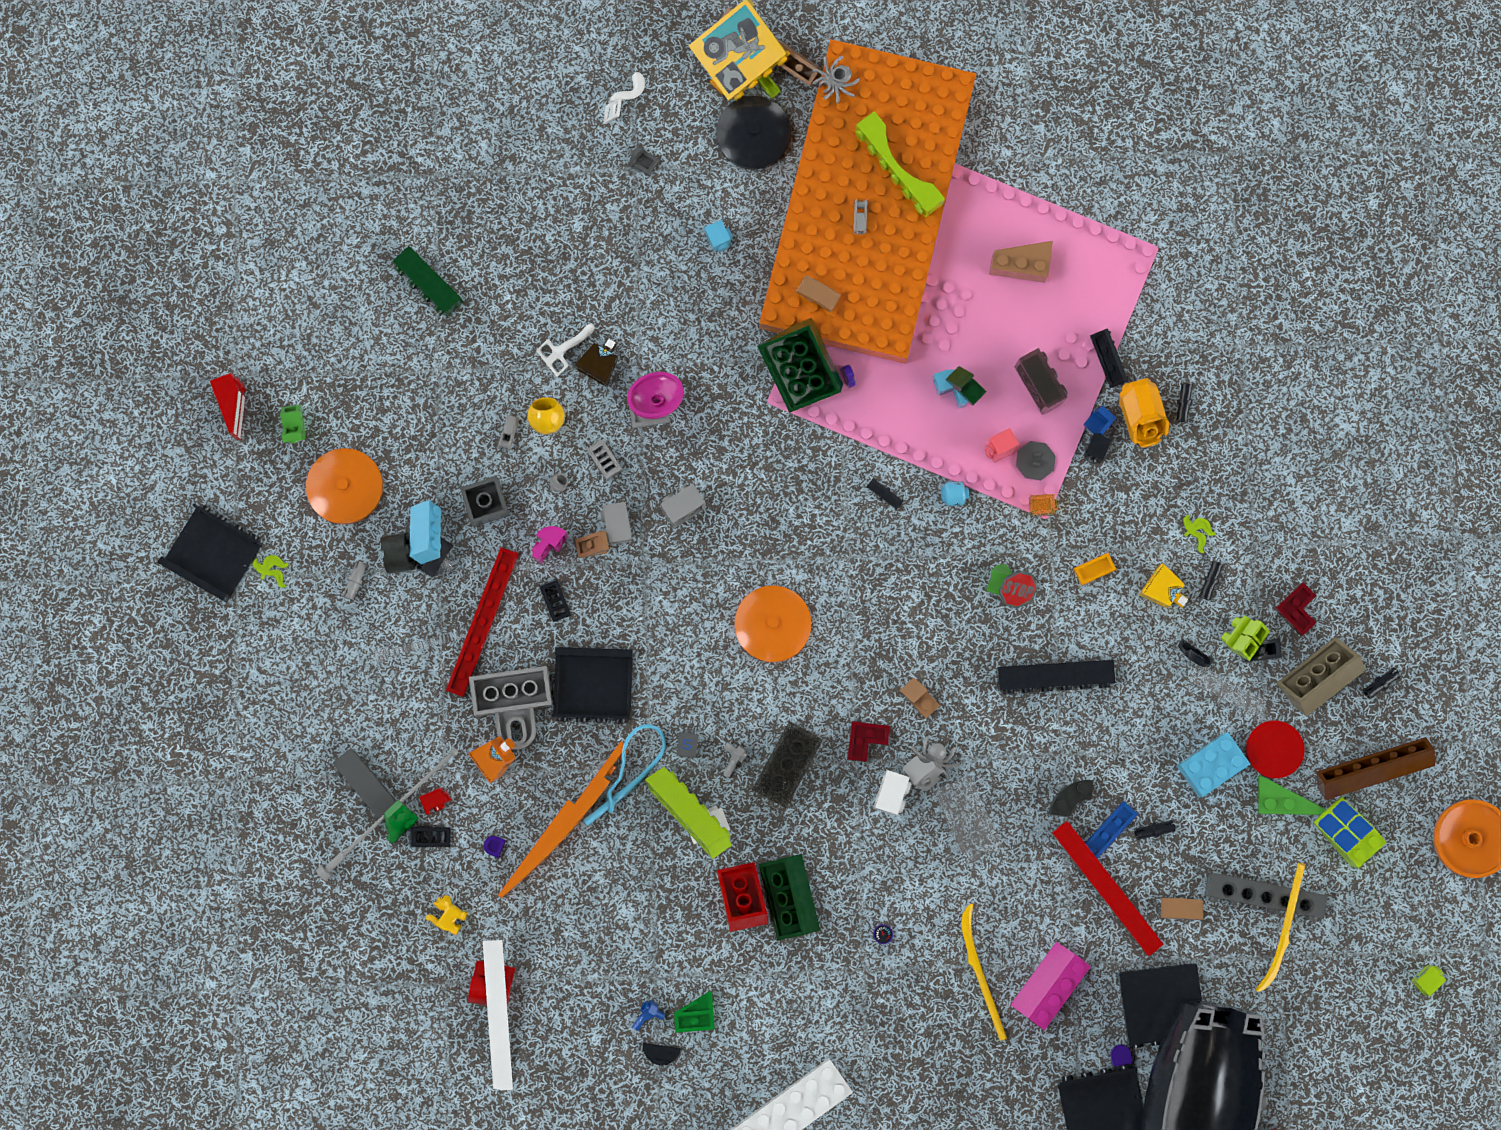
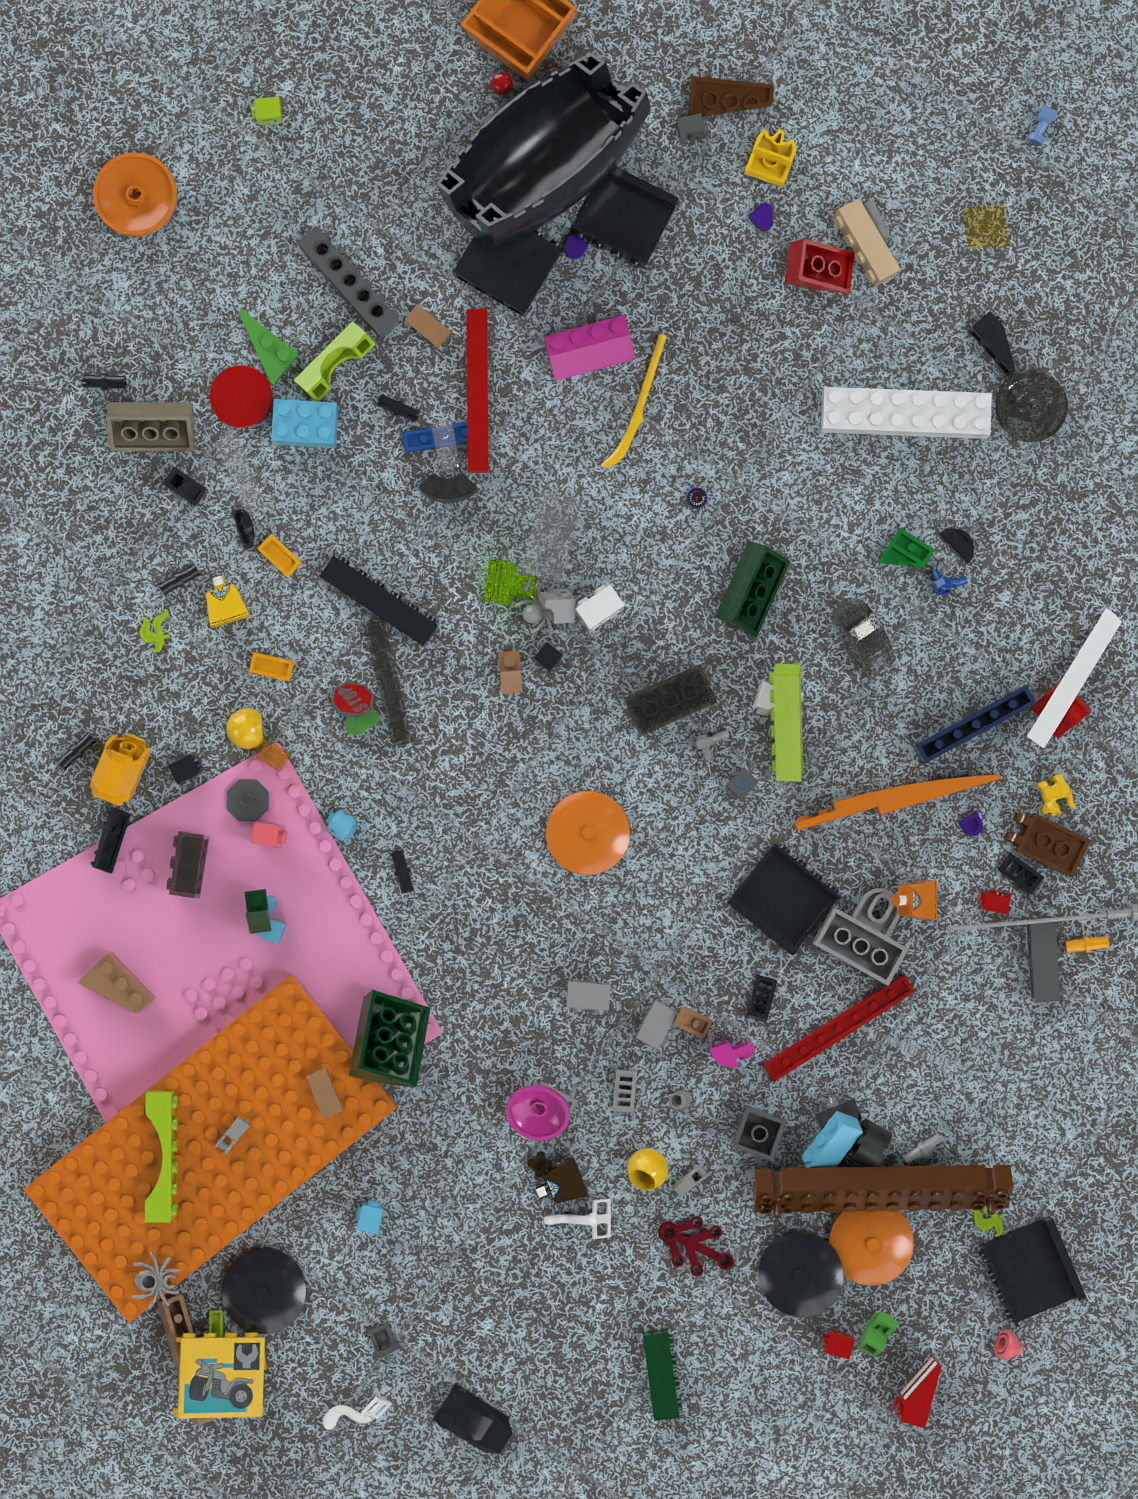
camera: 145 degrees left, 5 degrees up
green wing [384,800,419,844] -> none
medium azure piece [583,724,666,826] -> none
red slope [717,862,768,932] -> none
dark purple tile [840,365,856,388] -> none
dark red plate [847,721,890,762] -> none
blue panel [1083,405,1116,435] -> none
lime hips [1221,615,1270,661] -> none
yellow piece [1255,863,1305,992] -> none
dark red plate [1274,582,1316,636] -> none
slope [1313,797,1387,868] -> none
reddish brown brick [1316,737,1435,801] -> none
none -> yellow helmet [226,708,263,749]
none -> light orange tile [257,534,302,578]
none -> lime arch [294,321,376,402]
none -> clear smoke tile [363,620,413,747]
none -> clear hinge [431,420,460,479]
none -> black slope [432,1382,513,1454]
none -> clear neon green piece [484,560,537,606]
none -> dark brown plate [527,1151,553,1177]
none -> black brick [534,642,563,673]
none -> dark red plant [658,1215,734,1277]
none -> reddish brown brick [753,1165,1014,1219]
none -> black dish [758,1231,844,1317]
none -> red brick [821,1329,855,1360]
none -> clear smoke piece [828,598,896,679]
none -> dark blue brick [912,685,1036,764]
none -> coral brick [994,1329,1023,1359]
none -> reddish brown tile [1004,812,1090,878]
none -> light orange pin [1064,935,1109,954]

